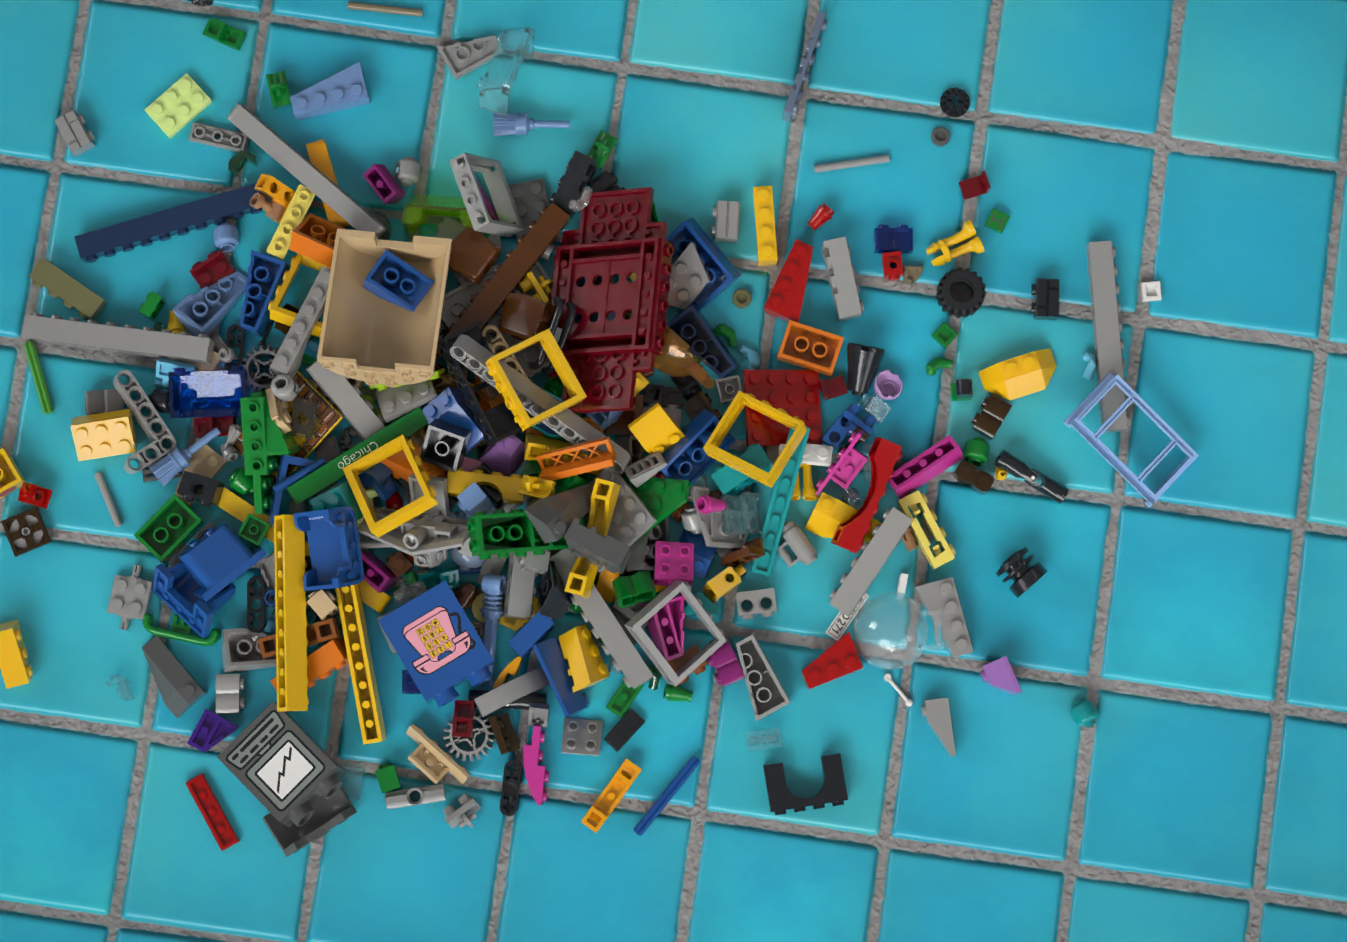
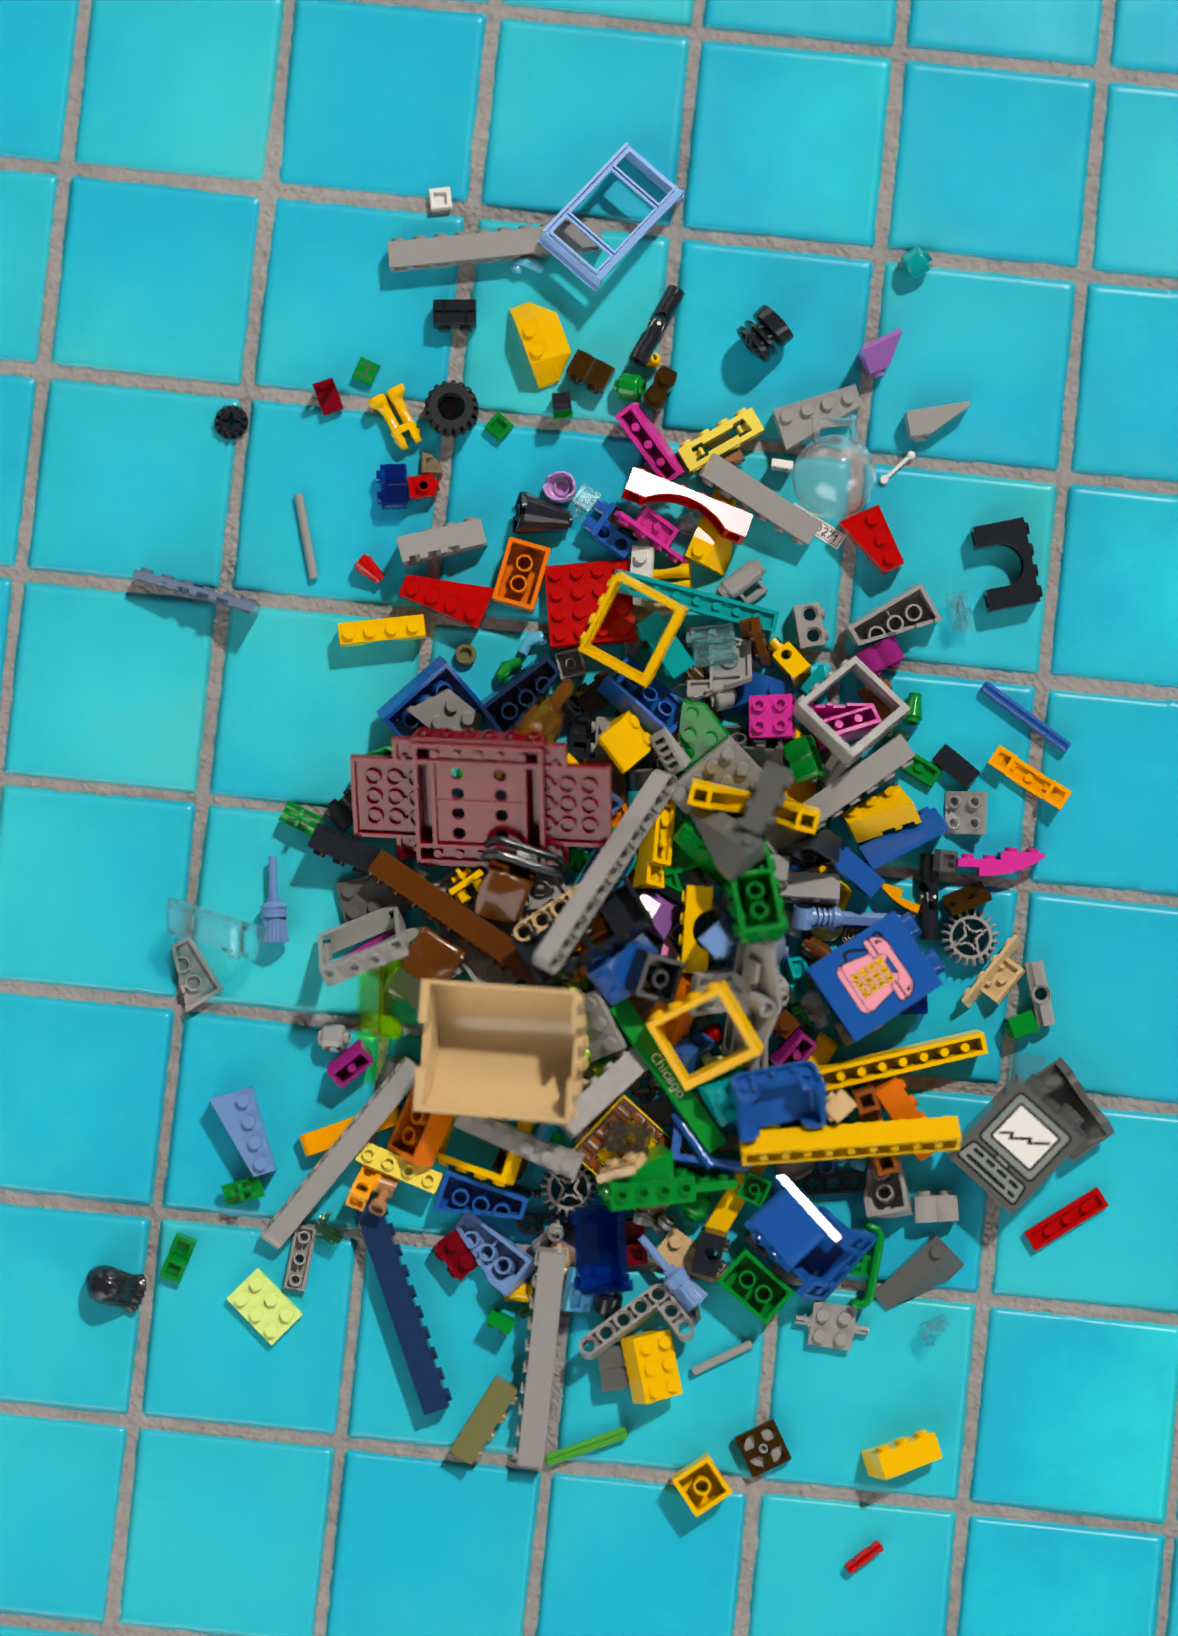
camera: 95 degrees left, 5 degrees up
red brick [18,482,53,509] -> none
light grey brick [55,110,95,156] -> none
dark purple wing [187,709,240,752] -> none
medium blue head [213,222,239,252] -> none
light grey head [271,374,299,402] -> none
dark tan bar [348,1,423,17] -> none
blue slope [362,250,434,312] -> none
light grey hips [443,794,481,829] -> none
dark red slope [452,700,475,738] -> none
light grey slope [474,667,550,717] -> none
yellow window [485,329,587,431] -> none
black beam [500,760,522,816] -> none
yellow hips [517,475,556,499] -> none
orange fence [536,436,617,481] -> none
clear arm [568,187,593,212] -> none
dark pink cone [696,495,726,514] -> none
light grey brick [712,201,740,243] -> none
dark red bracket [818,375,848,401] -> none
green arm [926,357,953,376] -> none
dark grey tile [931,127,950,147] -> none

